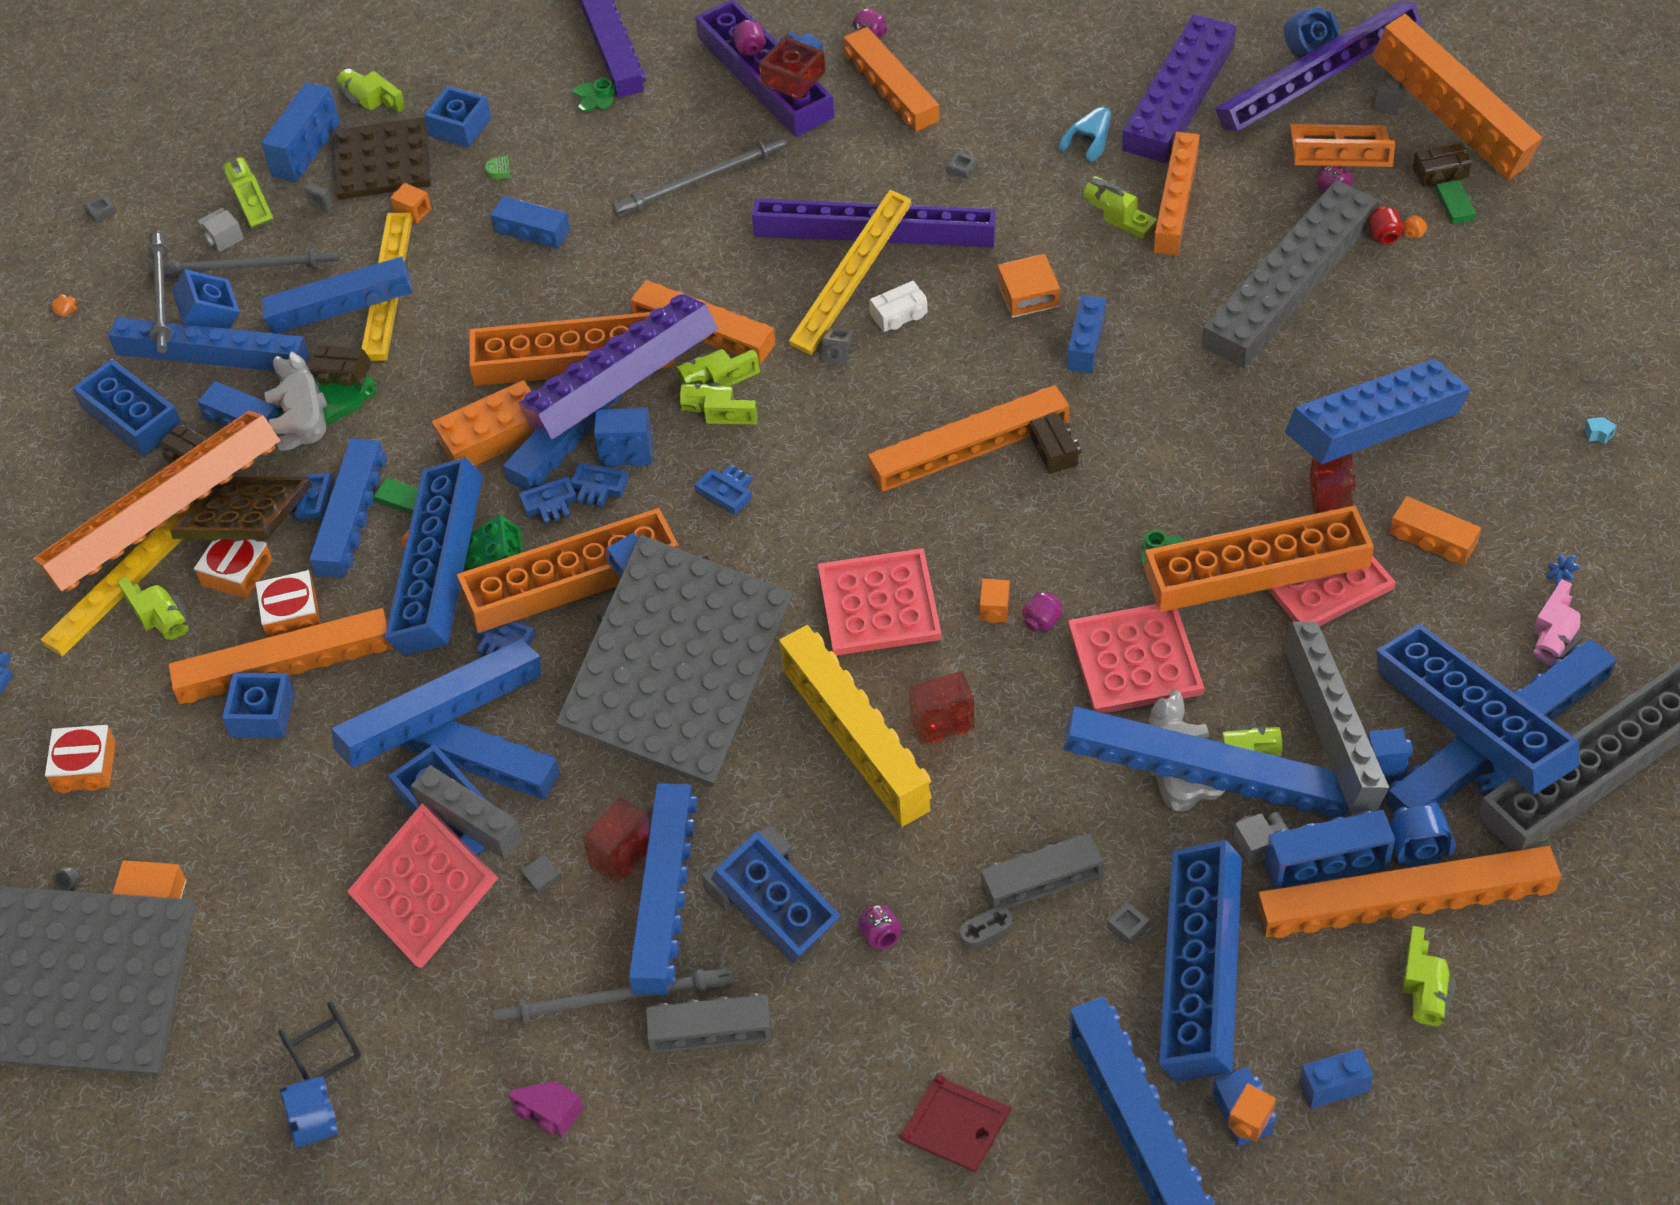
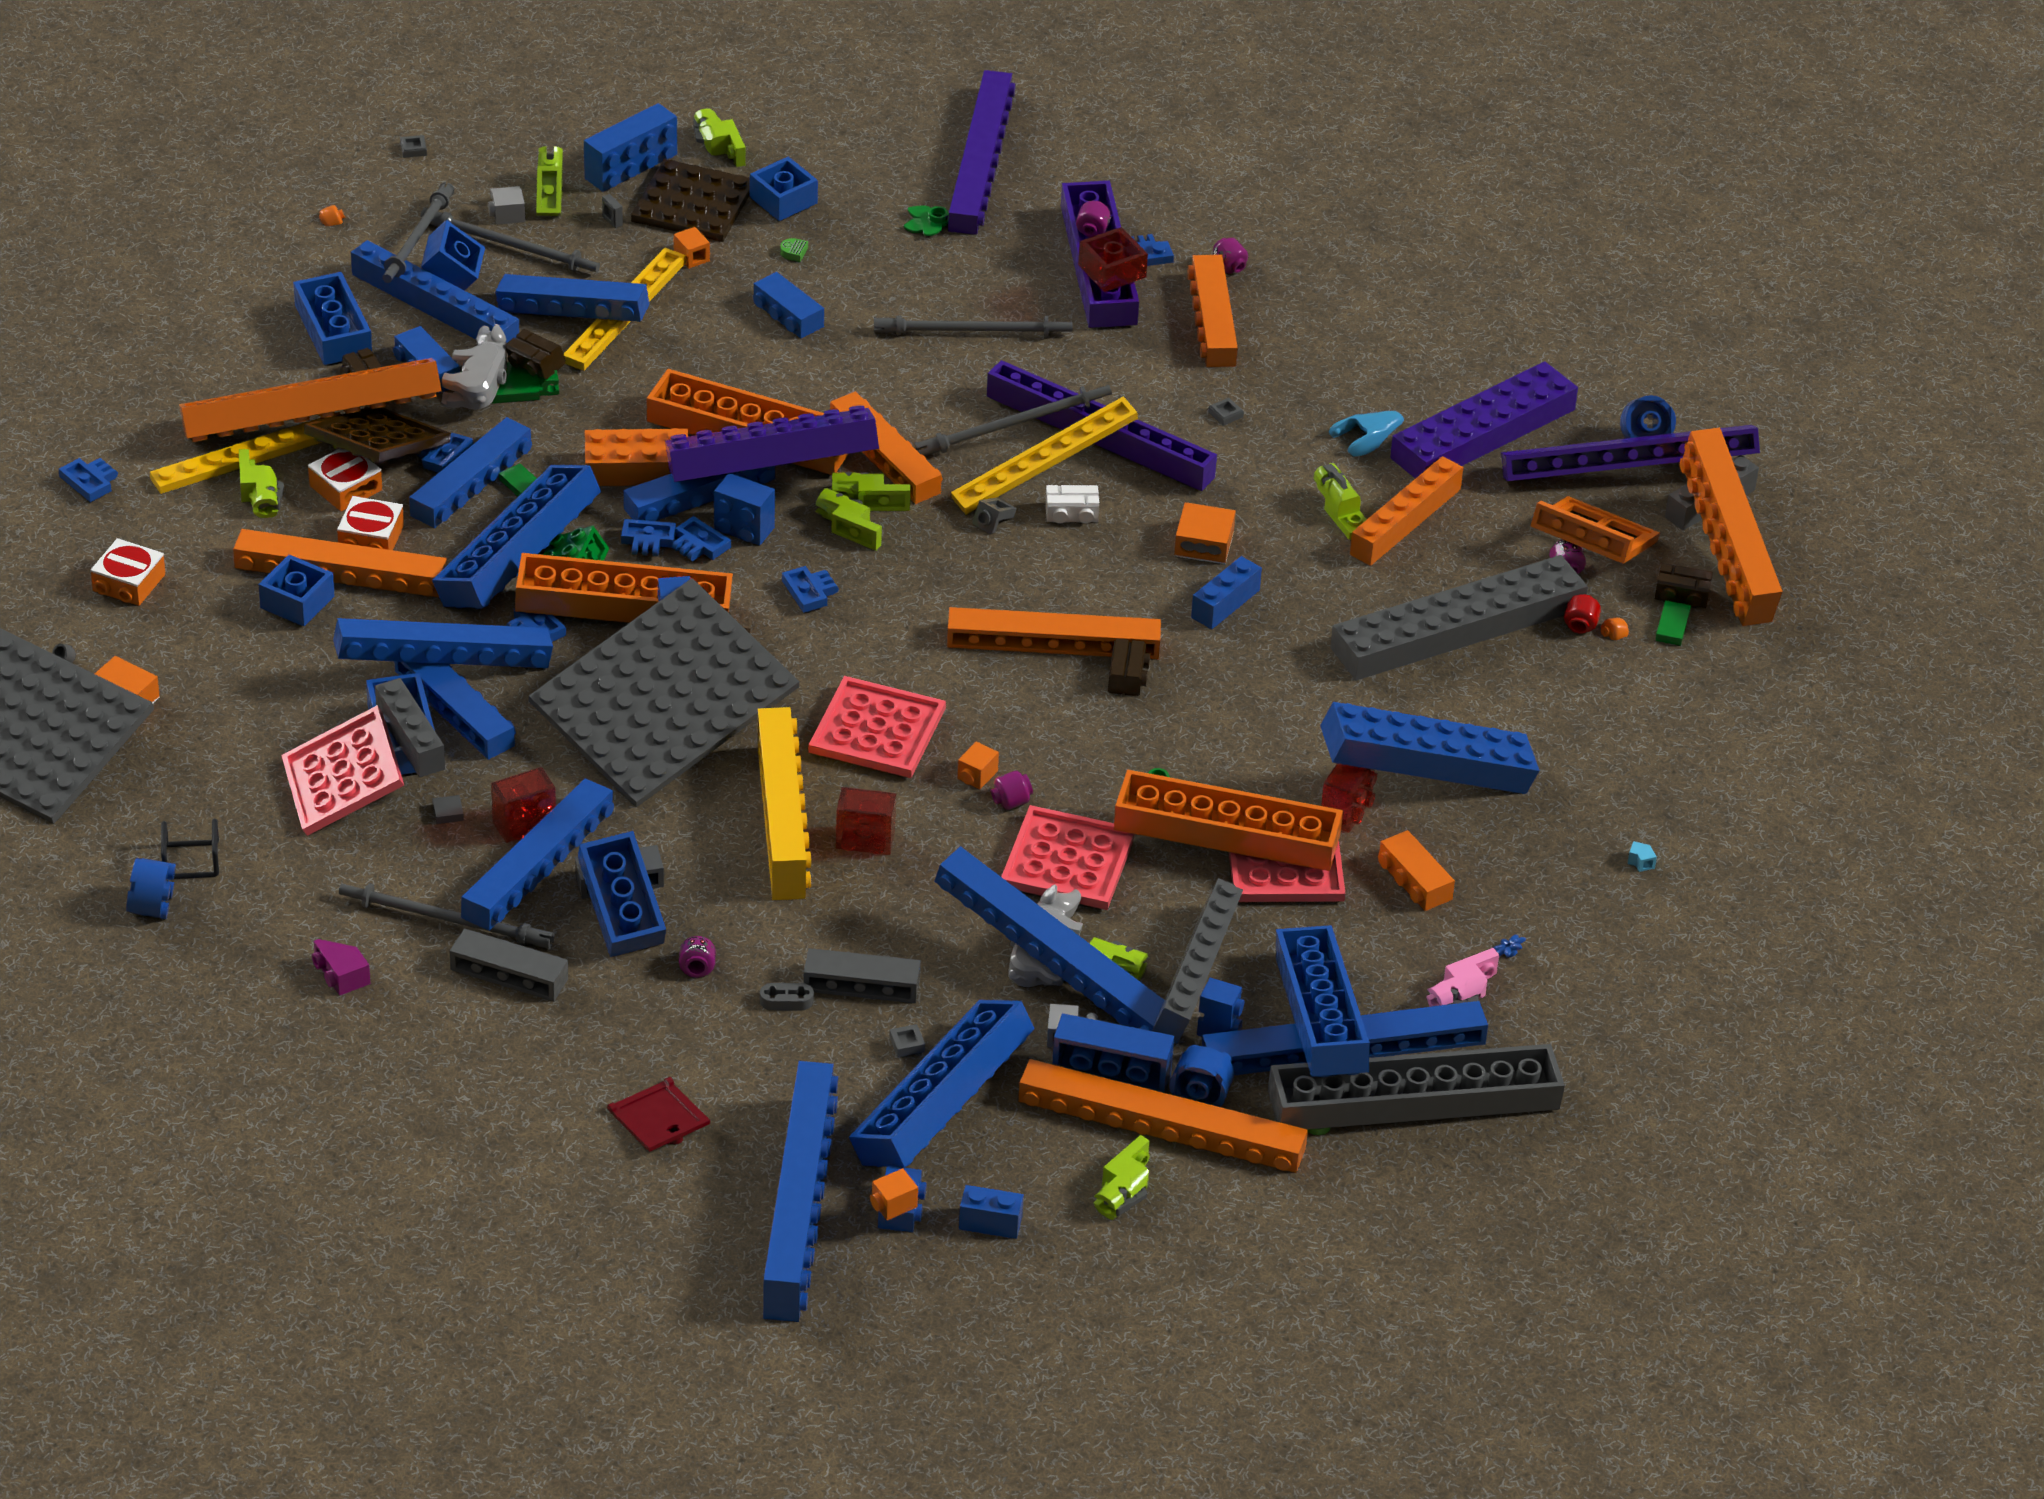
camera: 20 degrees right, 10 degrees down
none -> dark grey bar [914,385,1112,456]

